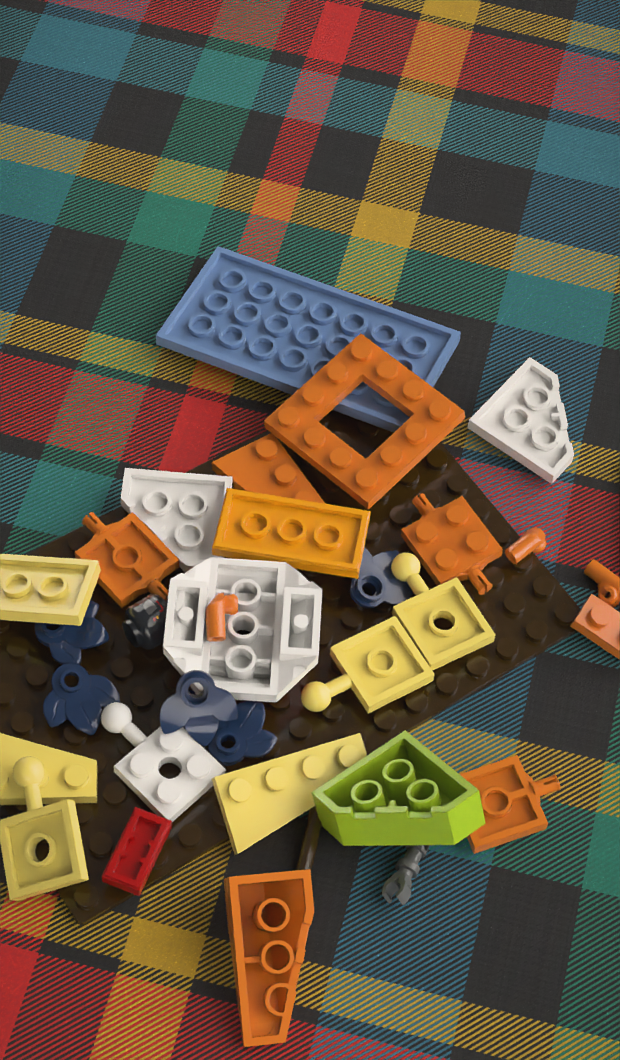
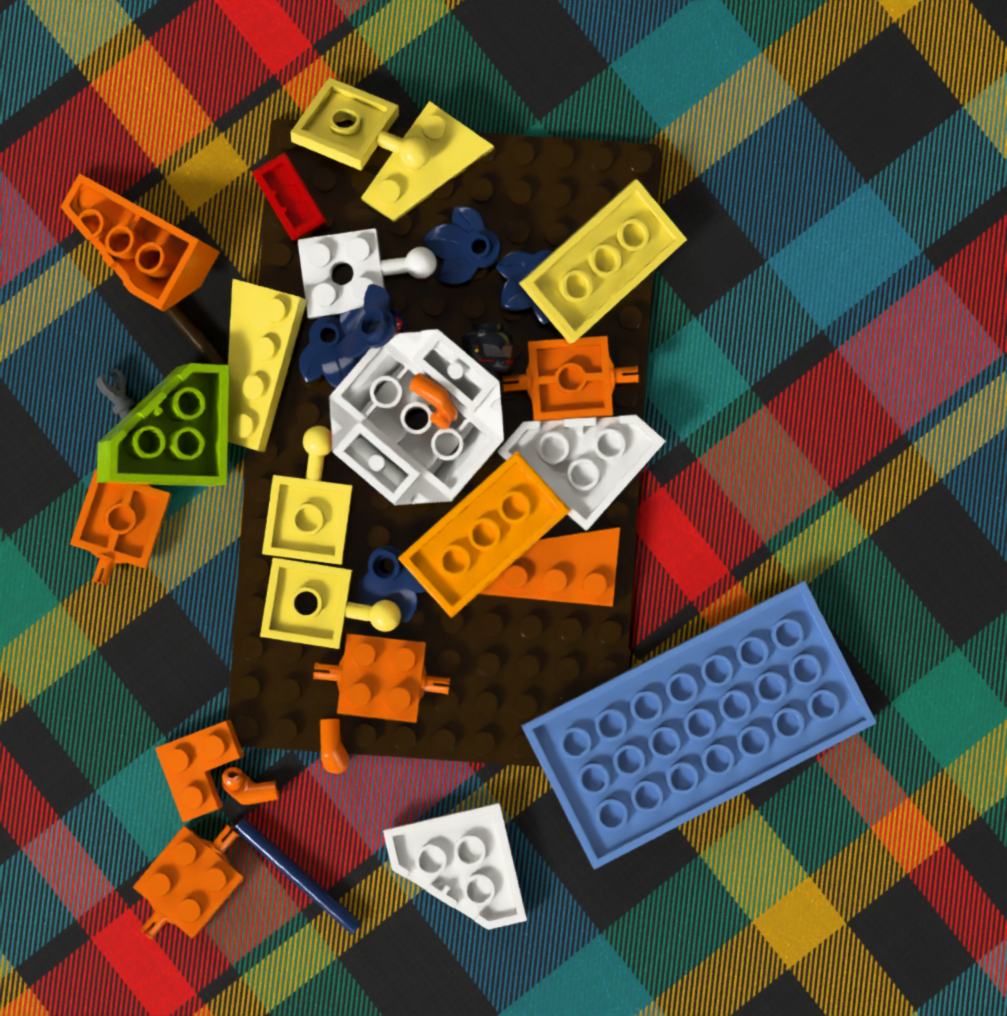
camera: 130 degrees right, 30 degrees up
orange plate [264,333,465,510] -> none

